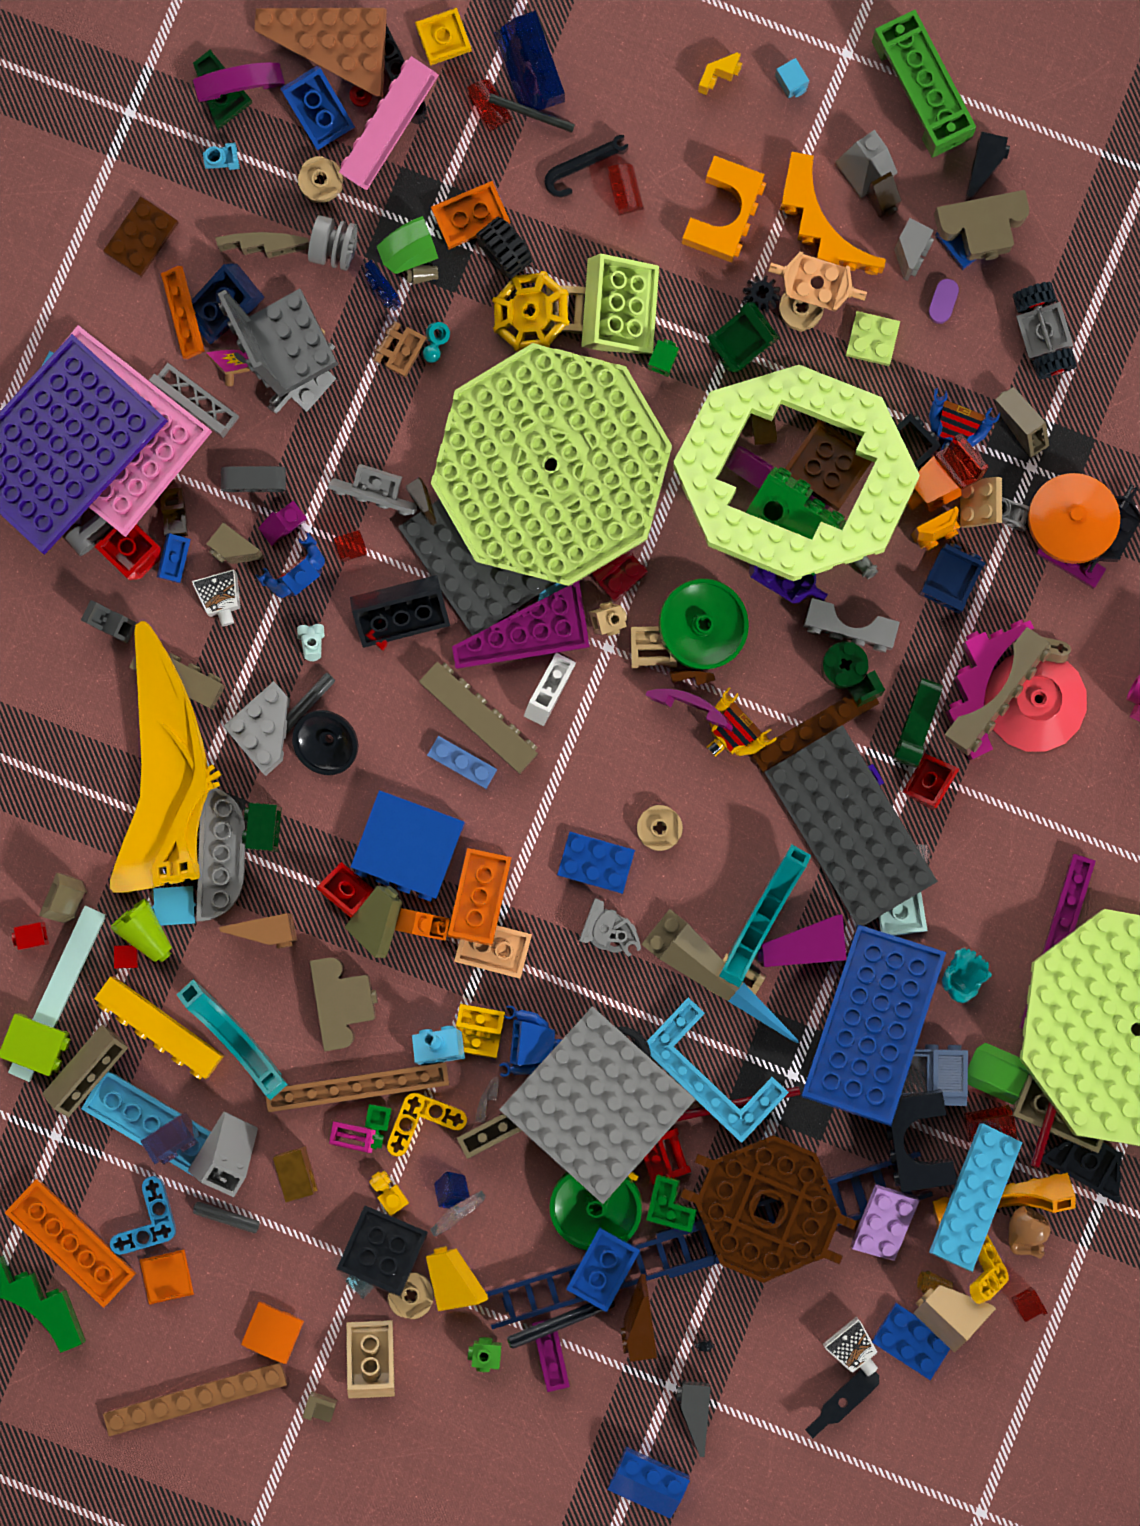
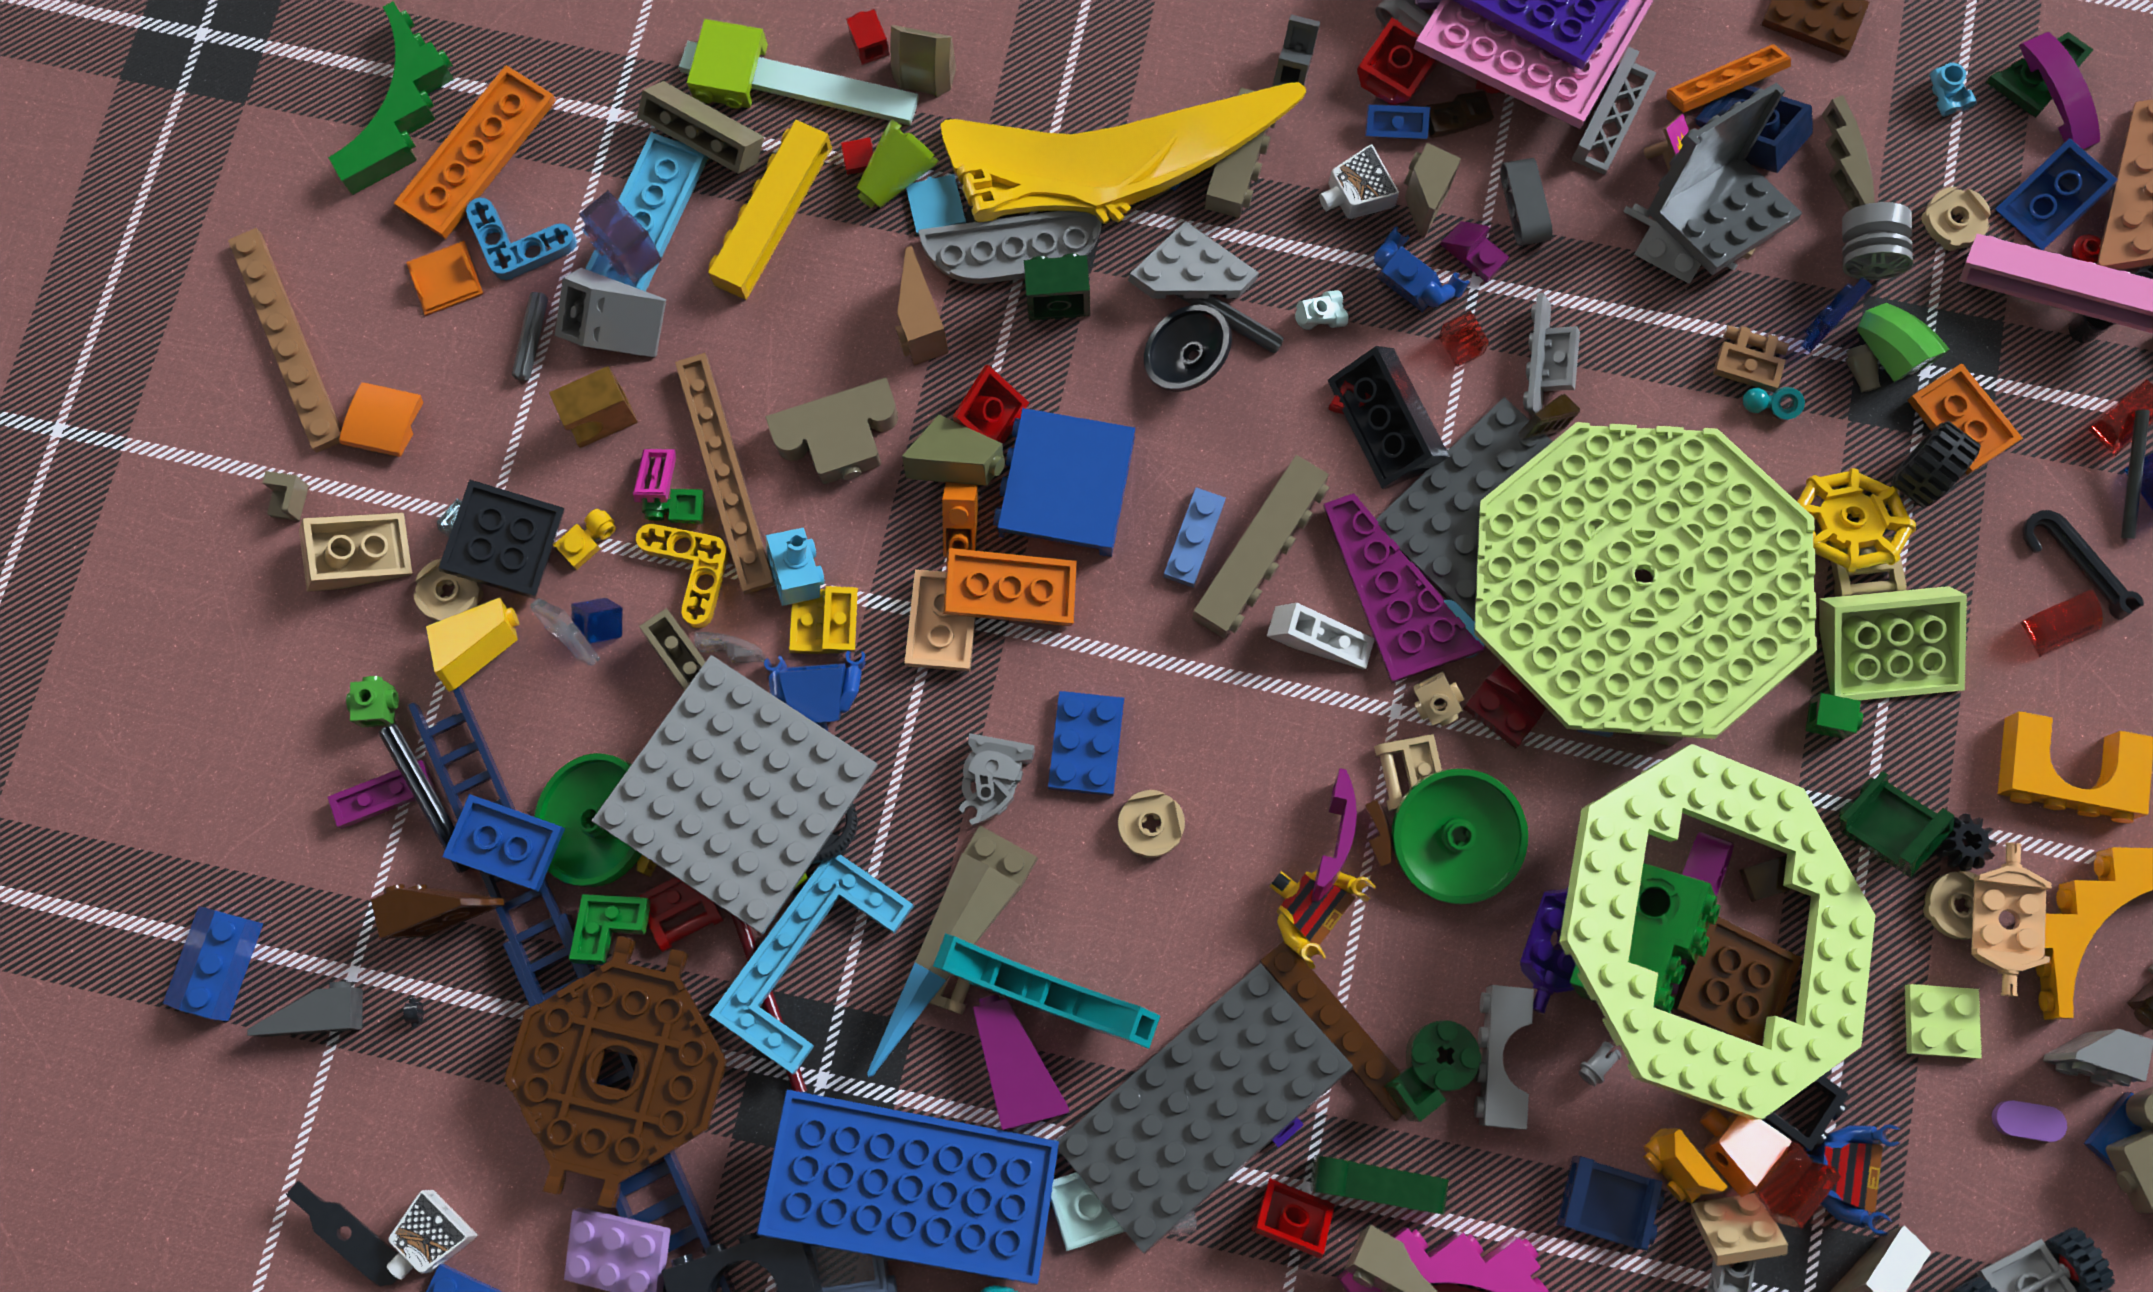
camera: 80 degrees right, 10 degrees down
teal arch [176,979,288,1100] -> none

